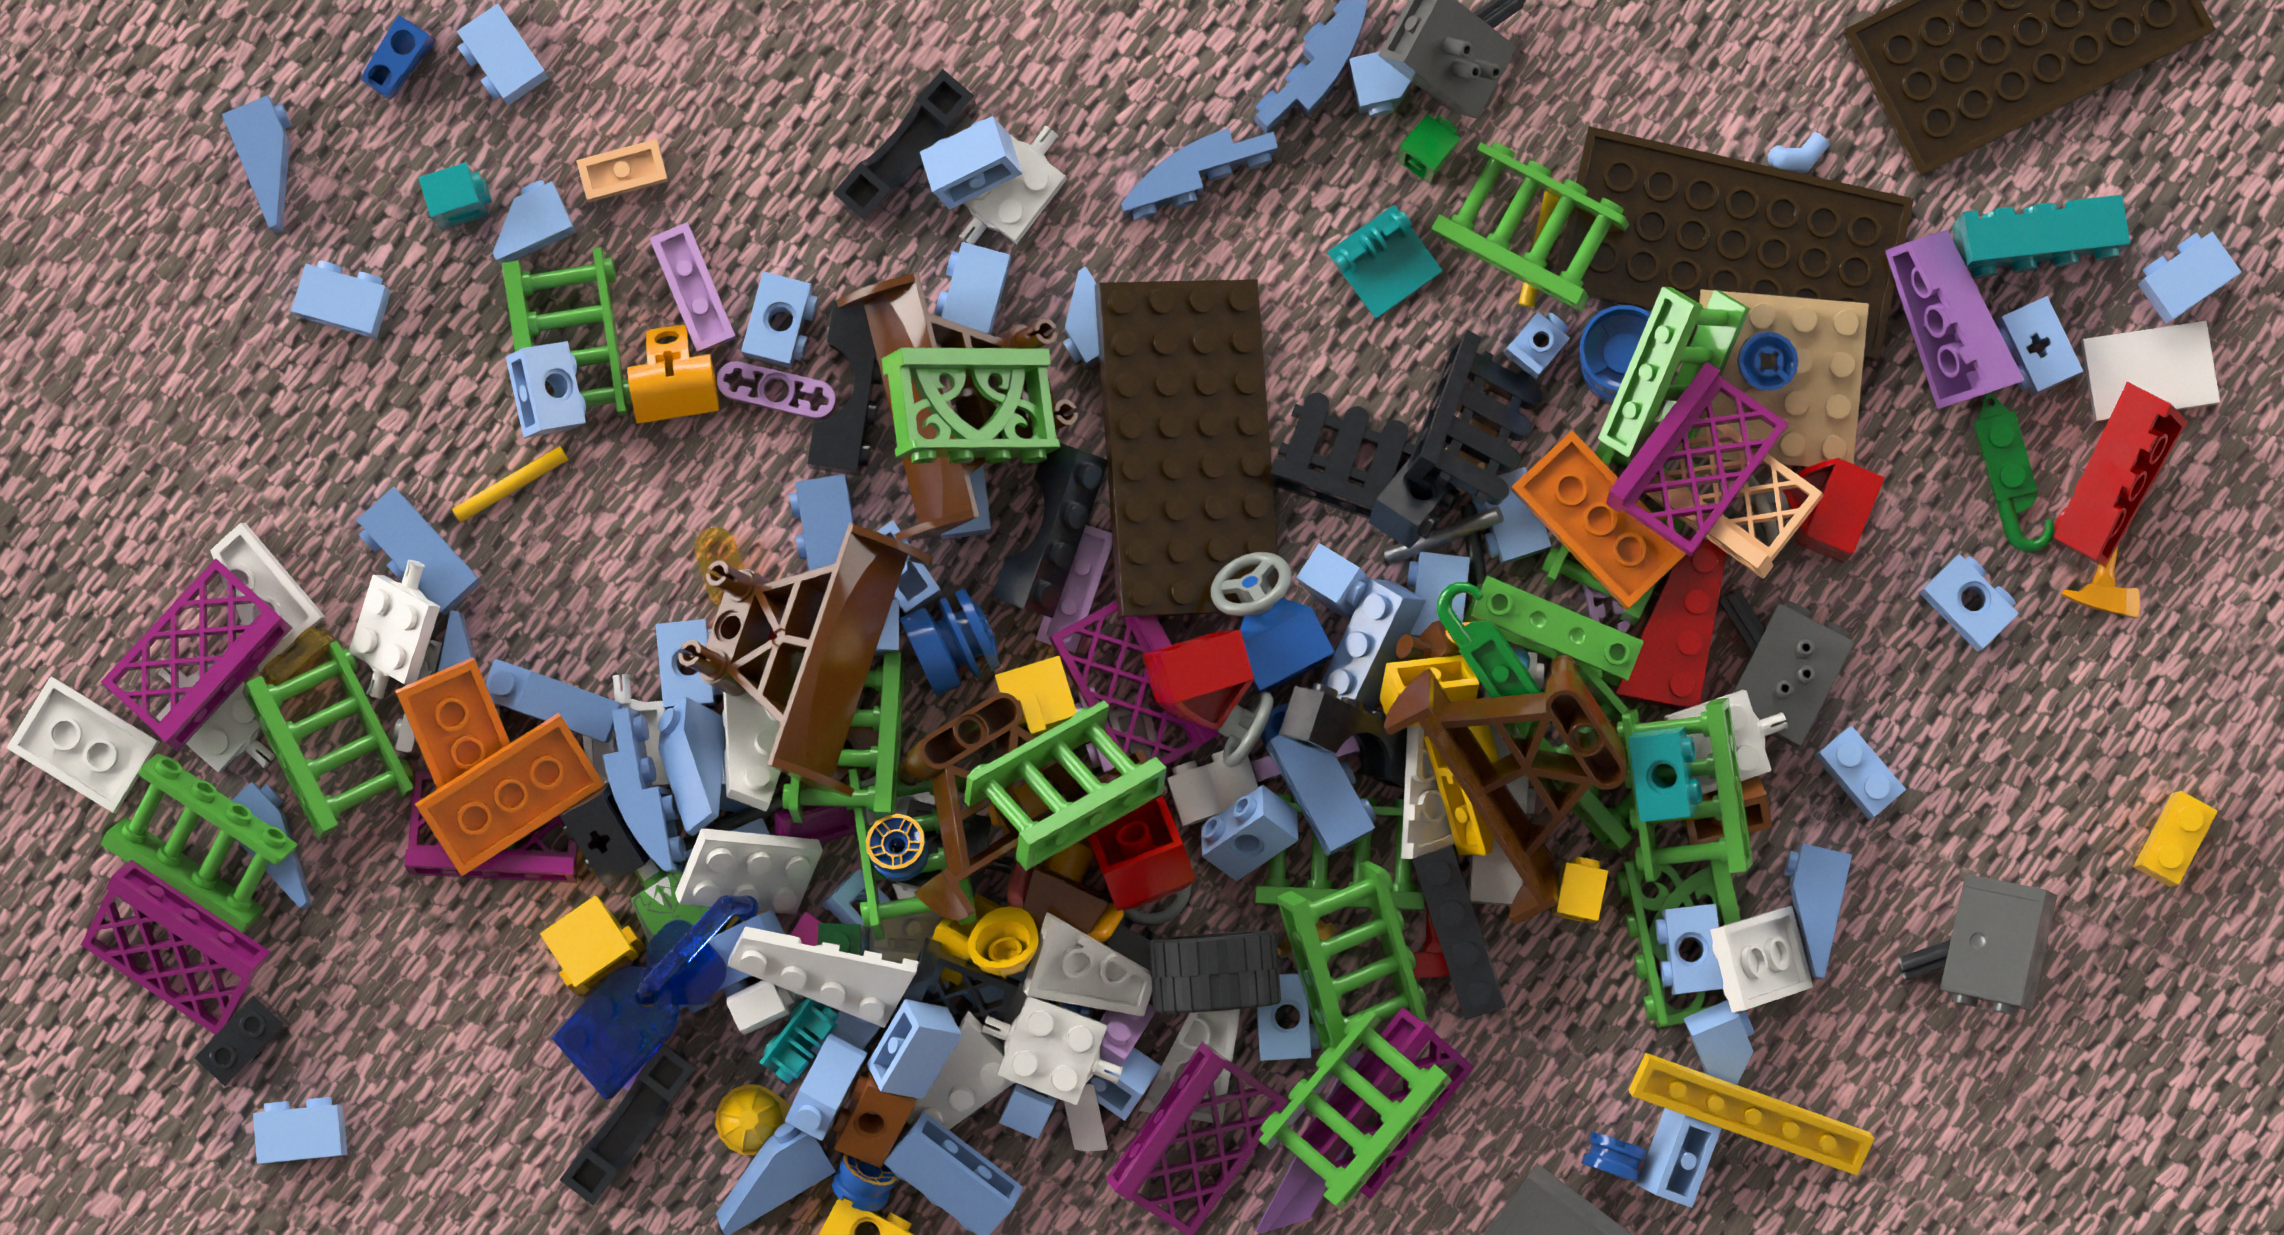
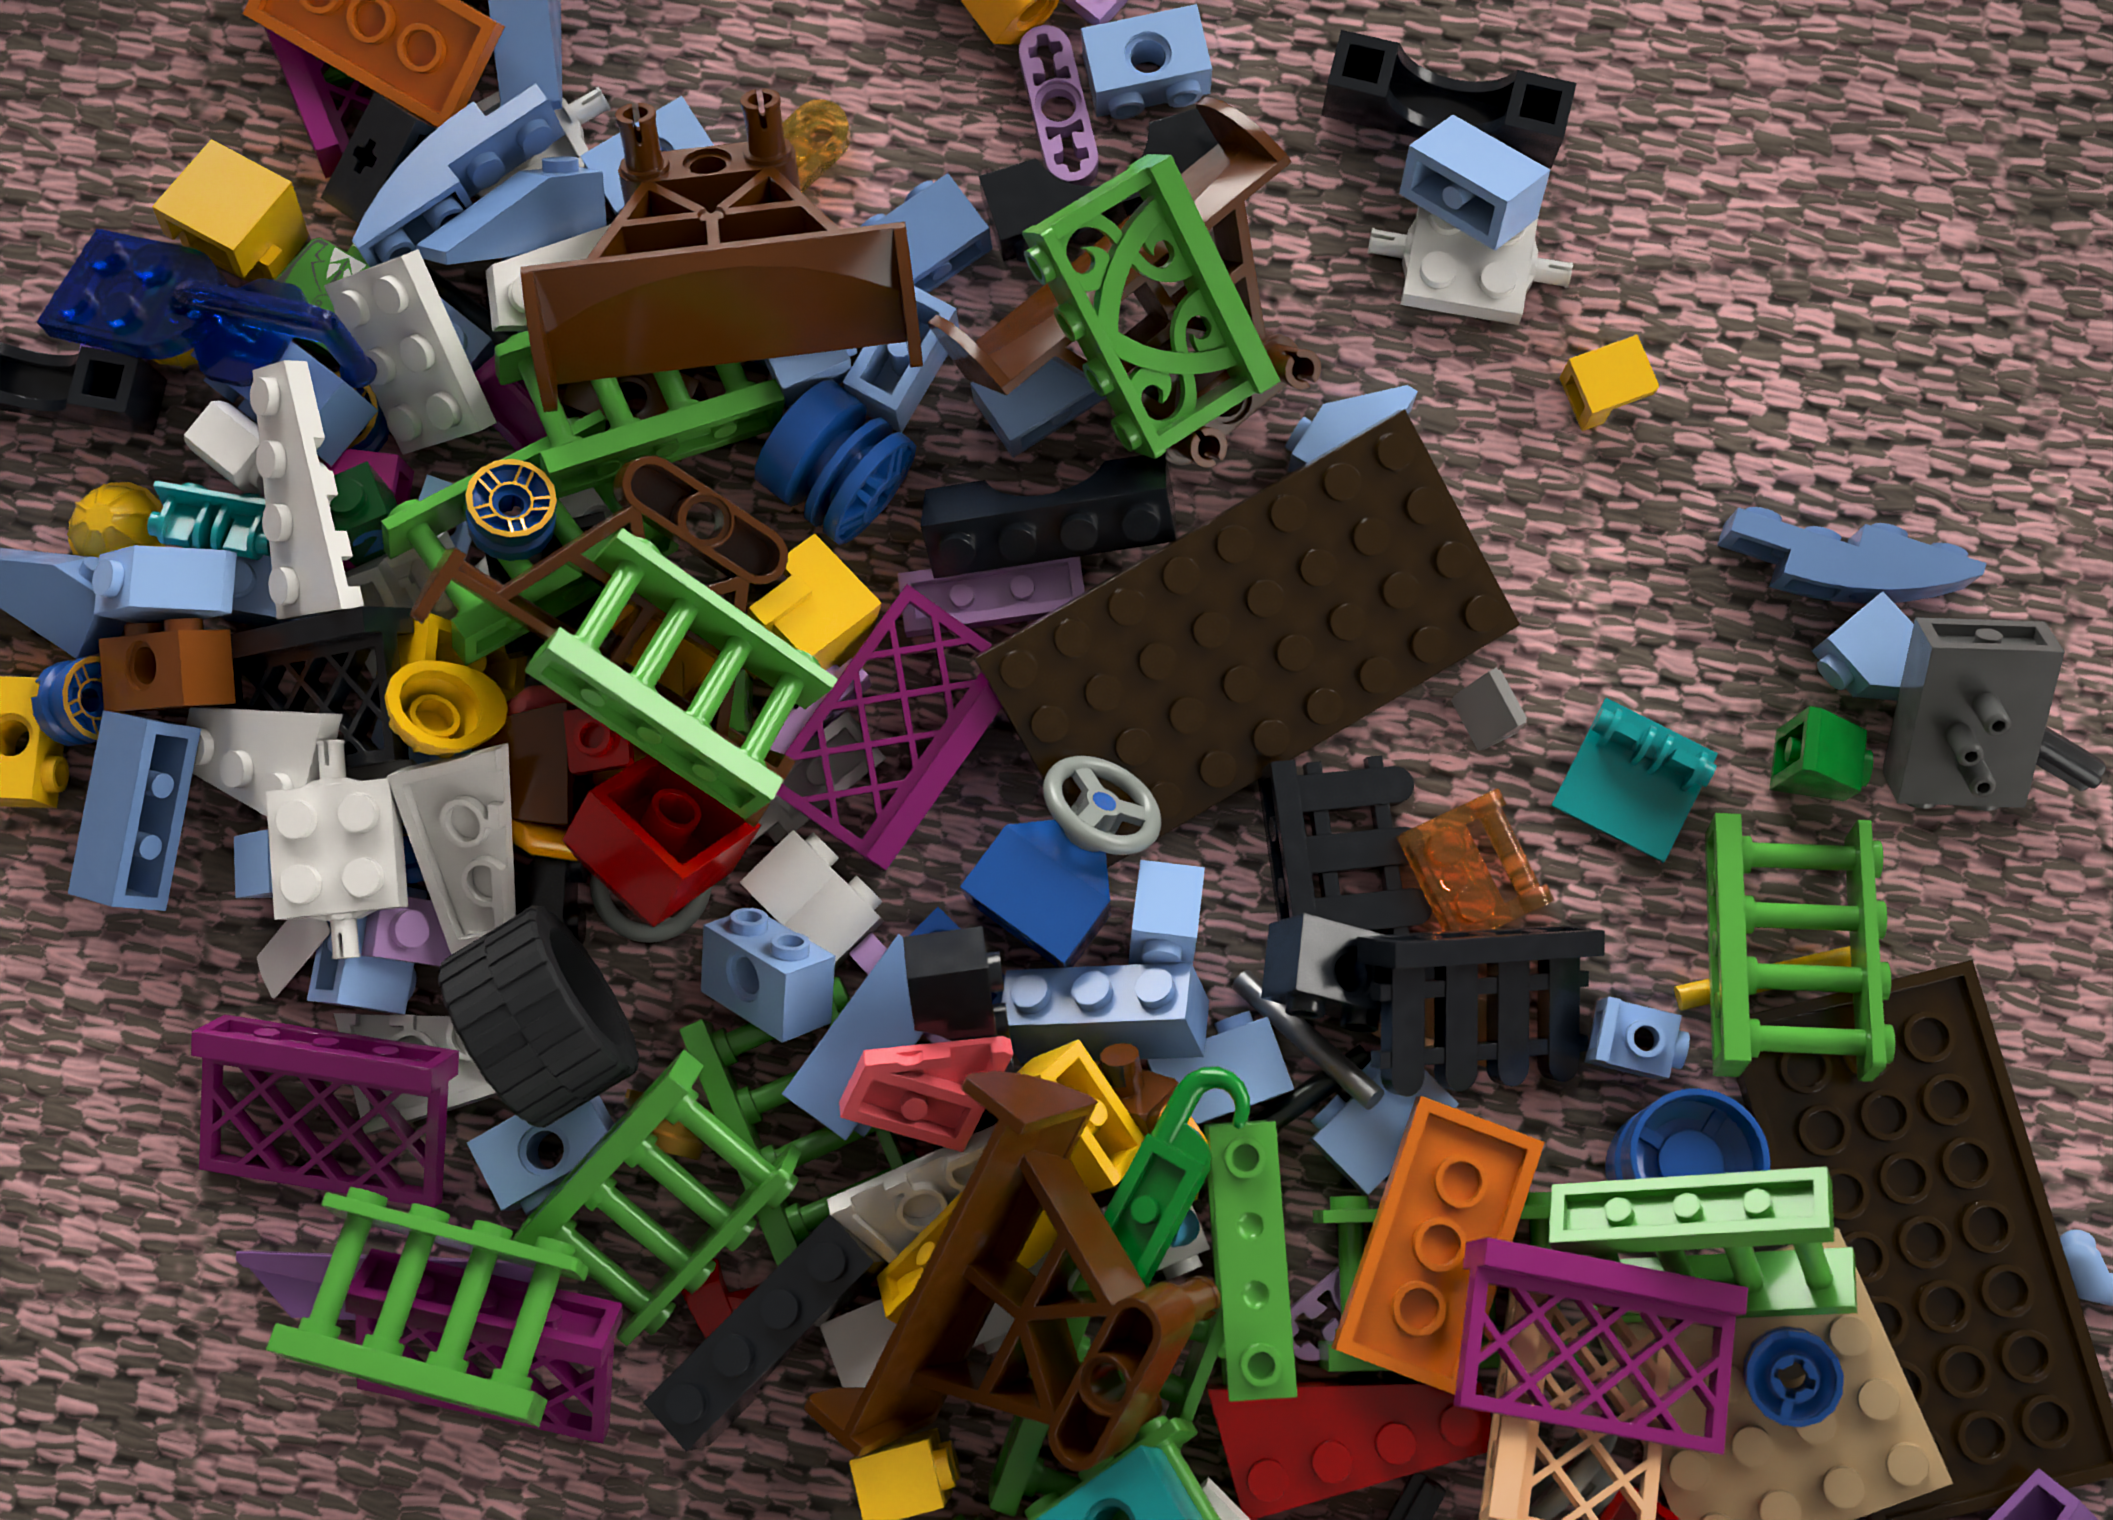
camera: 70 degrees right, 5 degrees down
light blue brick [867,999,962,1099] -> none
light blue brick [935,242,1011,335] -> none
medium blue slope [1121,128,1278,221] -> none
red piece [1142,630,1273,767] -> none
none -> red bracket [563,709,634,775]
none -> coral wing [839,1036,1013,1152]
none -> clear orange plate [1396,788,1555,932]
none -> light grey slope [1451,667,1527,751]
none -> yellow panel [1559,334,1659,431]

